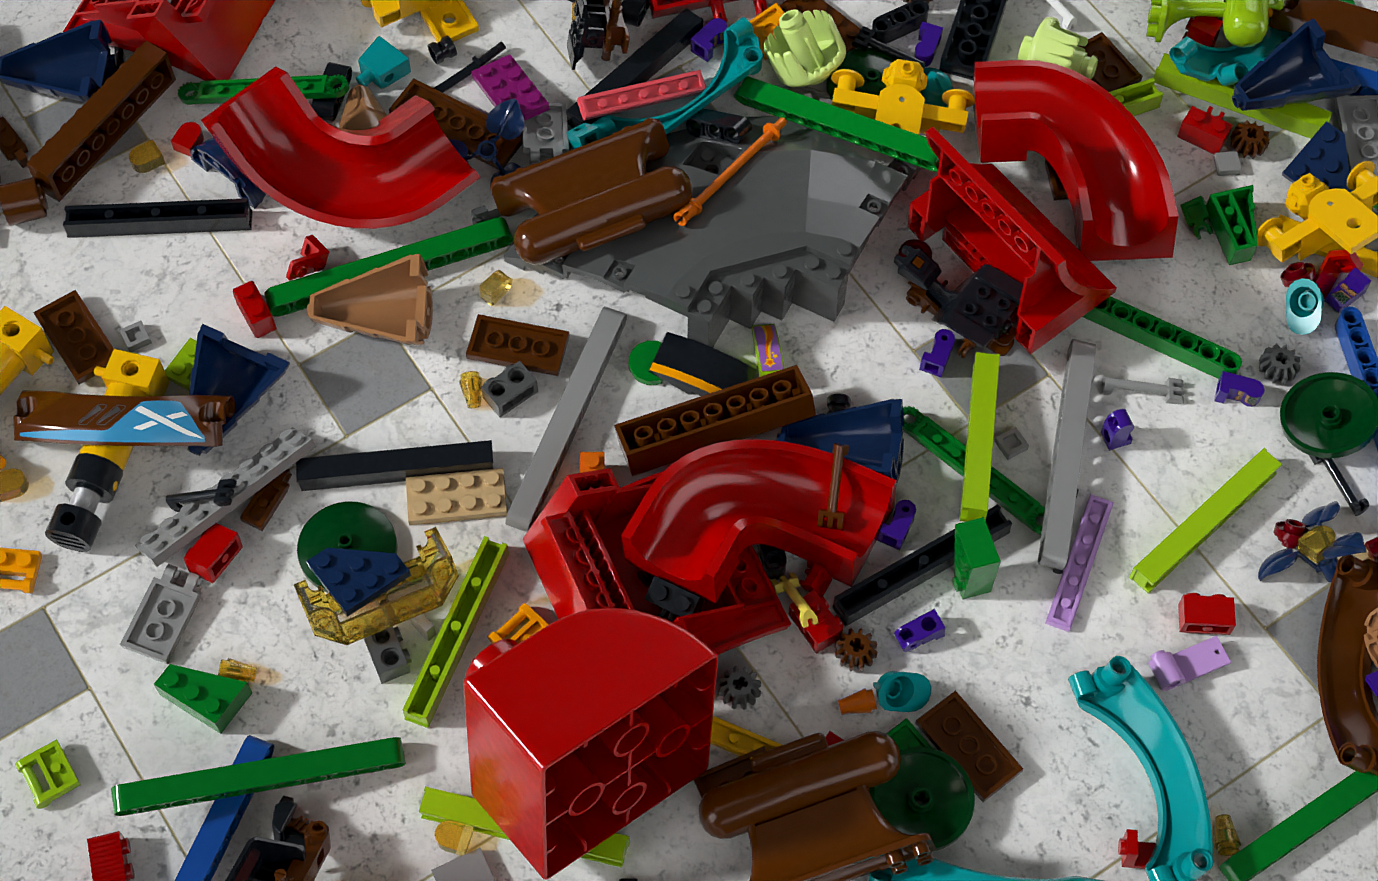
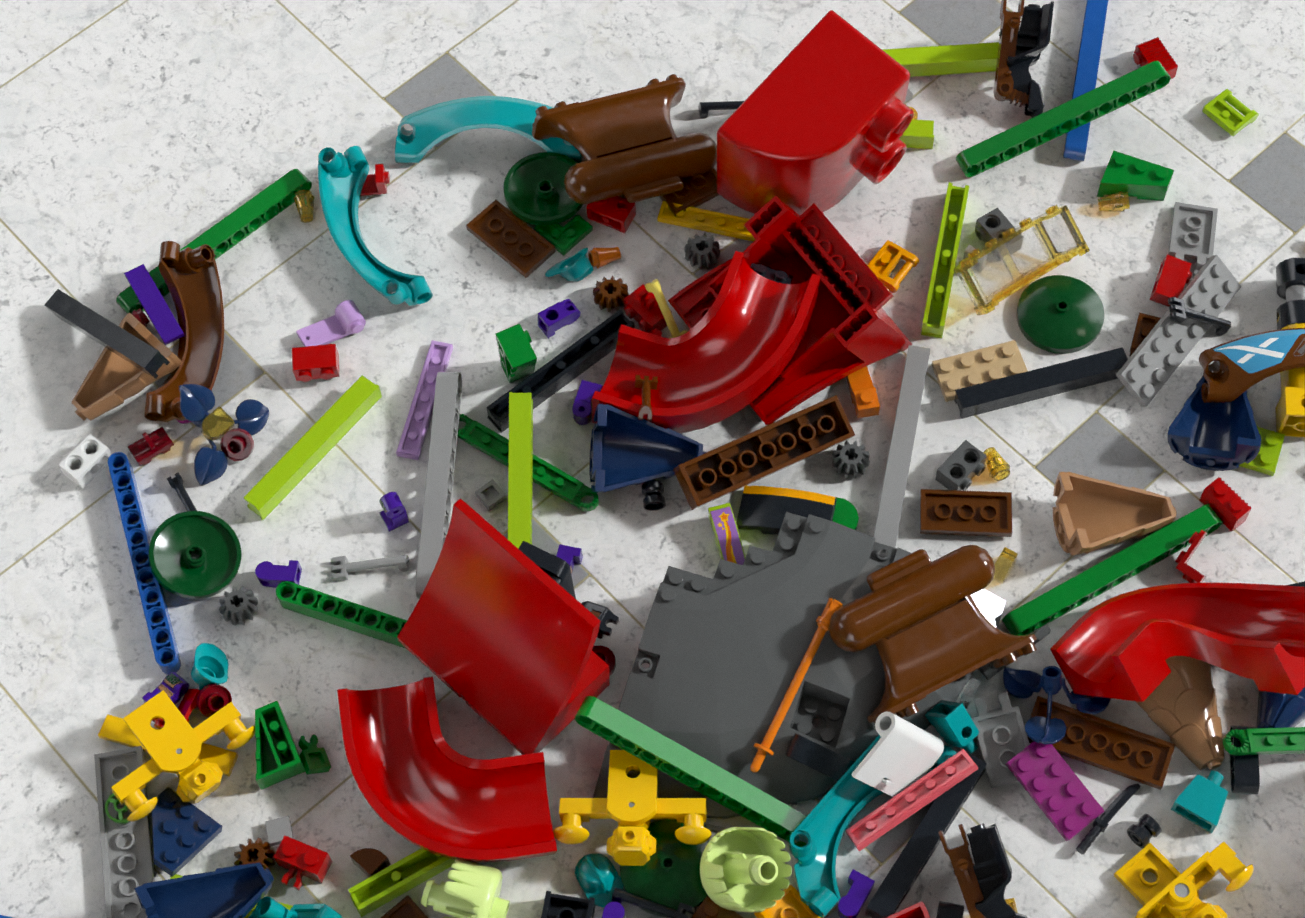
camera: 175 degrees right, 0 degrees up
dark blue plate [306,548,411,617] -> none
none -> reddish brown brick [350,848,391,877]
none -> dark grey gear [832,440,870,479]
none -> white door [851,712,944,797]

